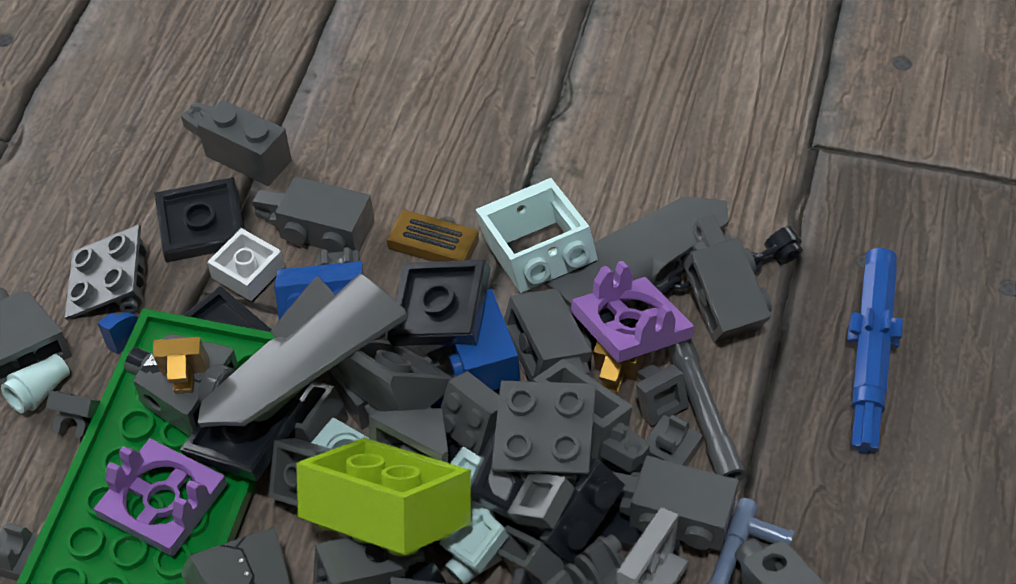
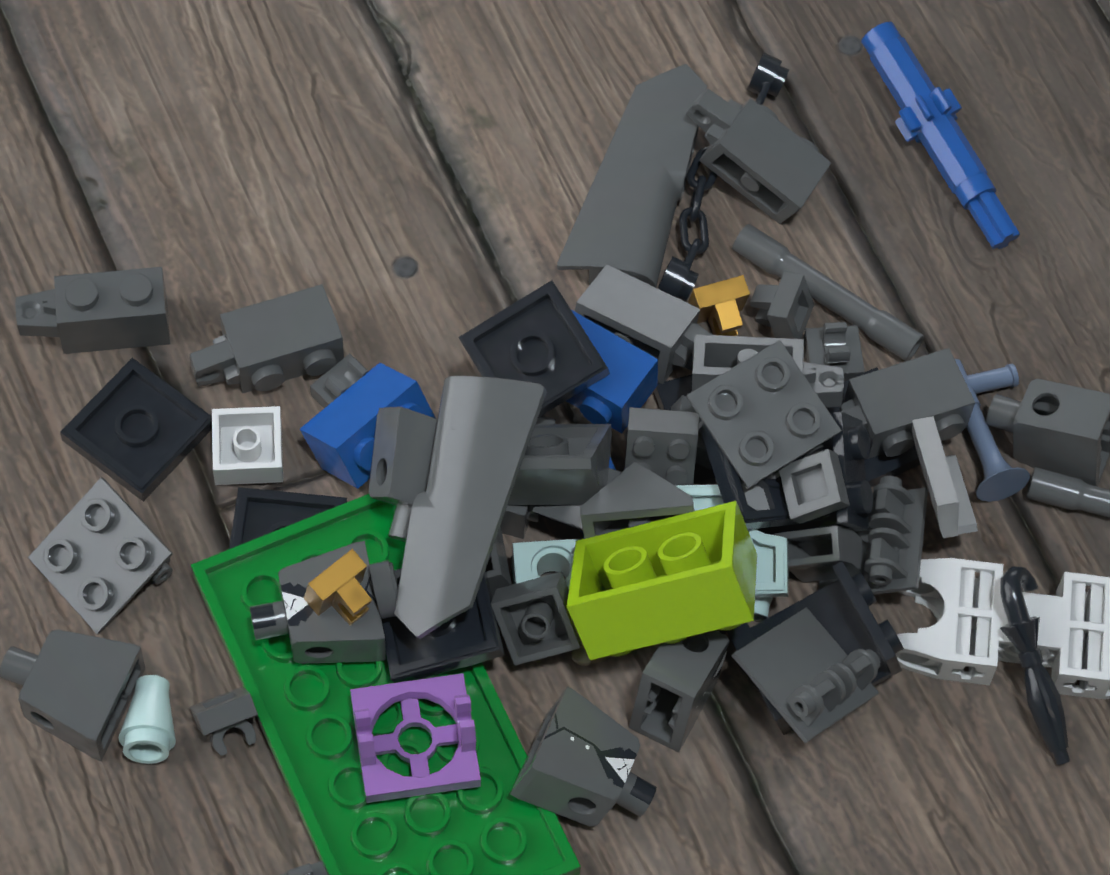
camera: 45 degrees left, 10 degrees up
blue tile [98,311,139,355] -> none
pearl gold tile [386,209,479,262] -> none
light aqua window [476,178,598,293] -> none
medium lavender piece [571,261,694,363] -> none

